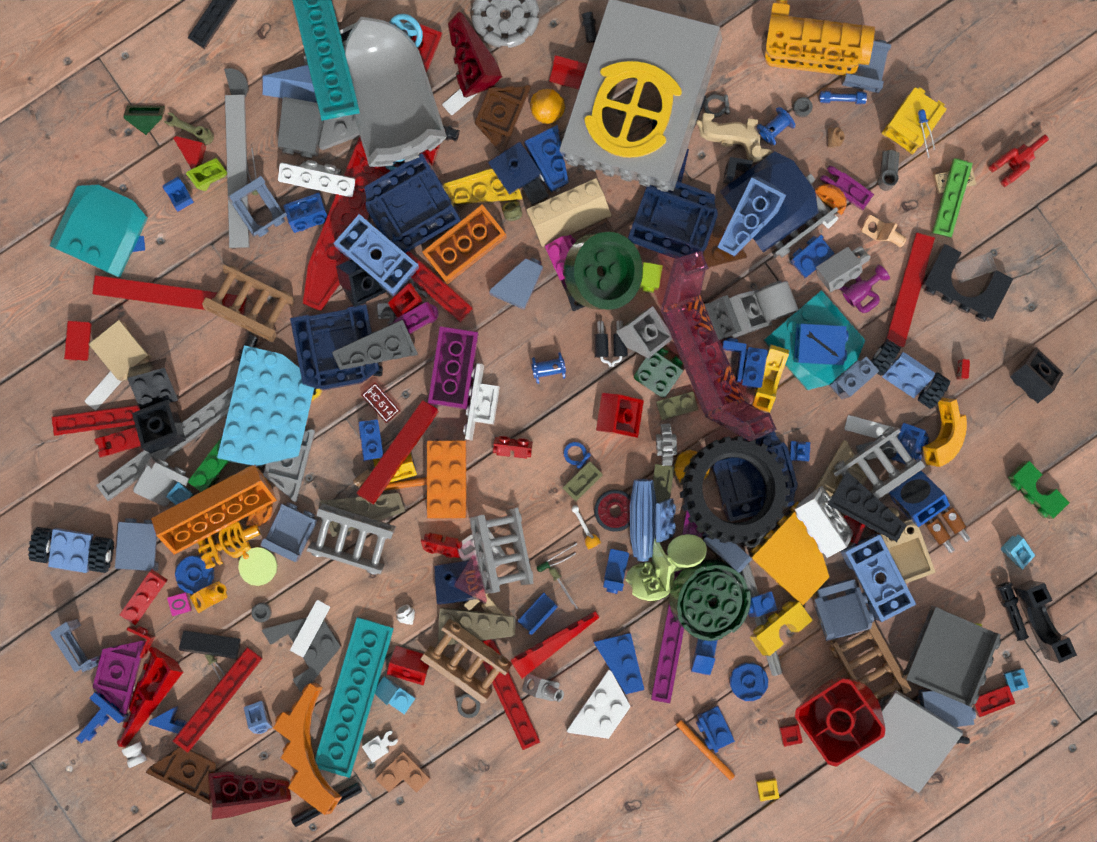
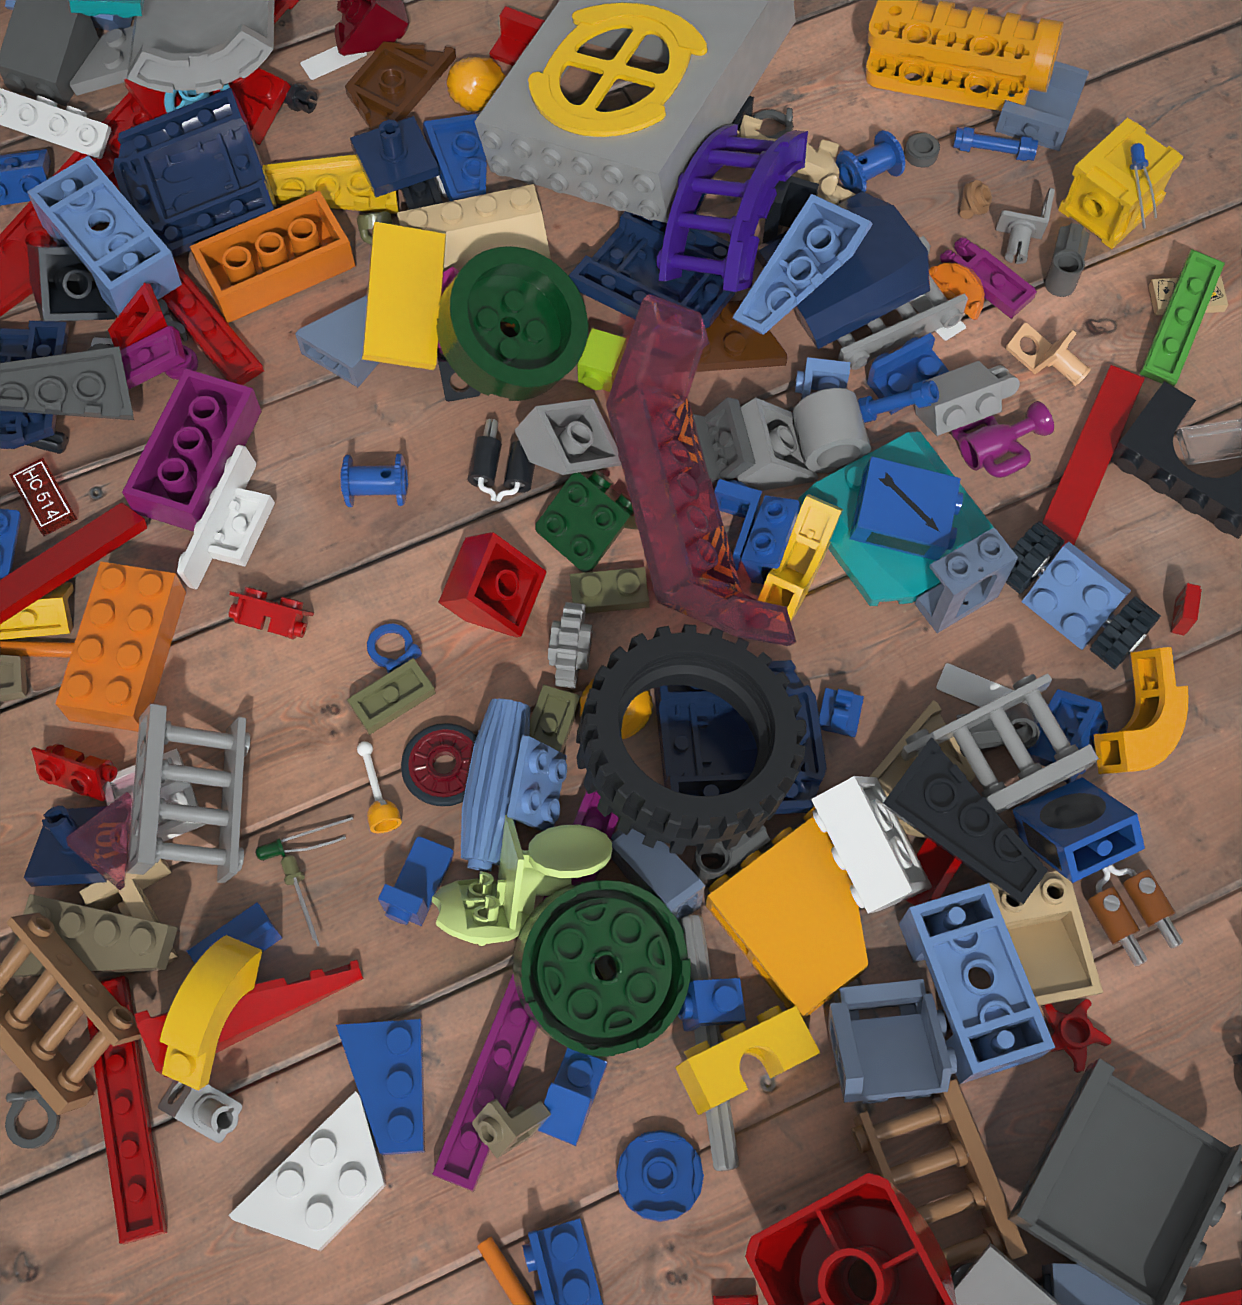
camera: 10 degrees right, 20 degrees down
none -> yellow arch [160,935,262,1091]
none -> yellow tile [362,222,446,370]
none -> dark tan bracket [472,1099,551,1159]
none -> dark purple fence [657,124,808,292]
none -> medium blue bracket [795,357,851,400]
none -> blue bar [858,380,939,423]
none -> light grey bracket [996,188,1055,264]
none -> red animal [1042,999,1111,1073]

